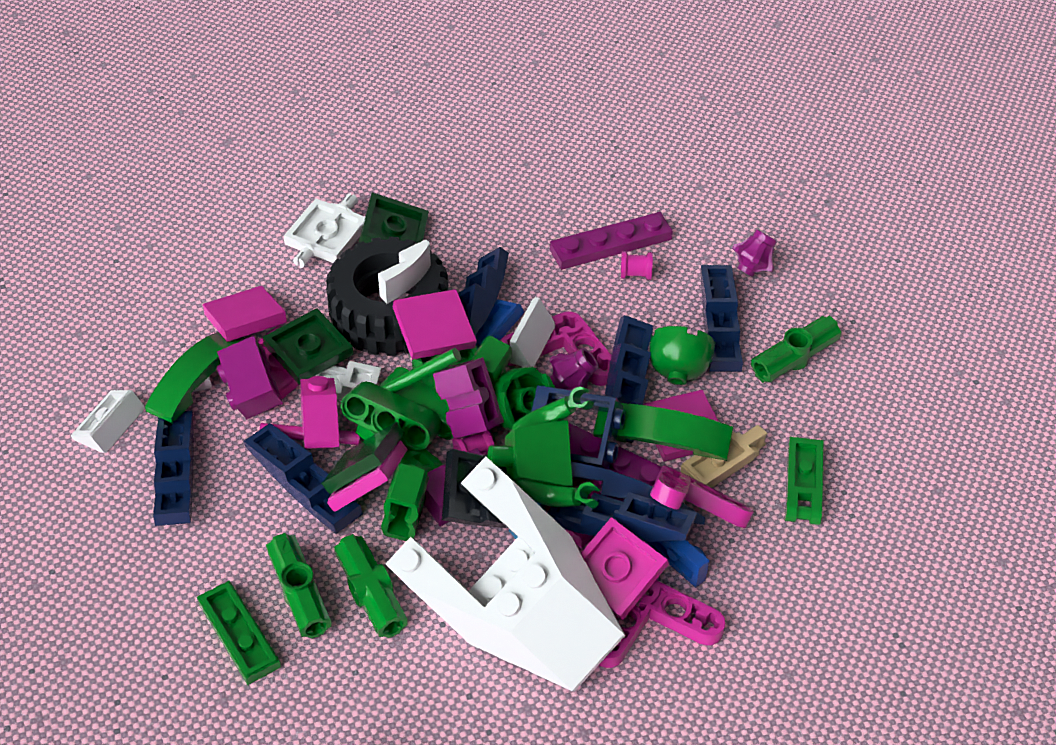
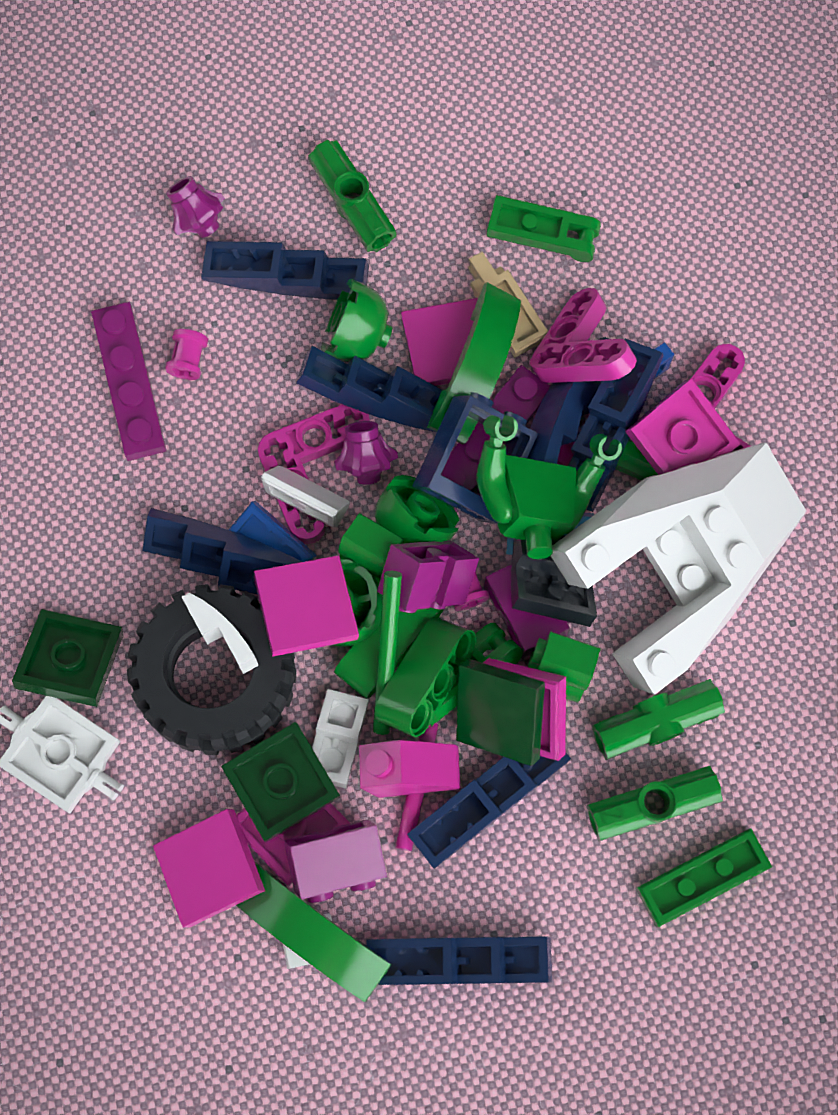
camera: 85 degrees left, 25 degrees up
white slope [71,390,144,453] -> none

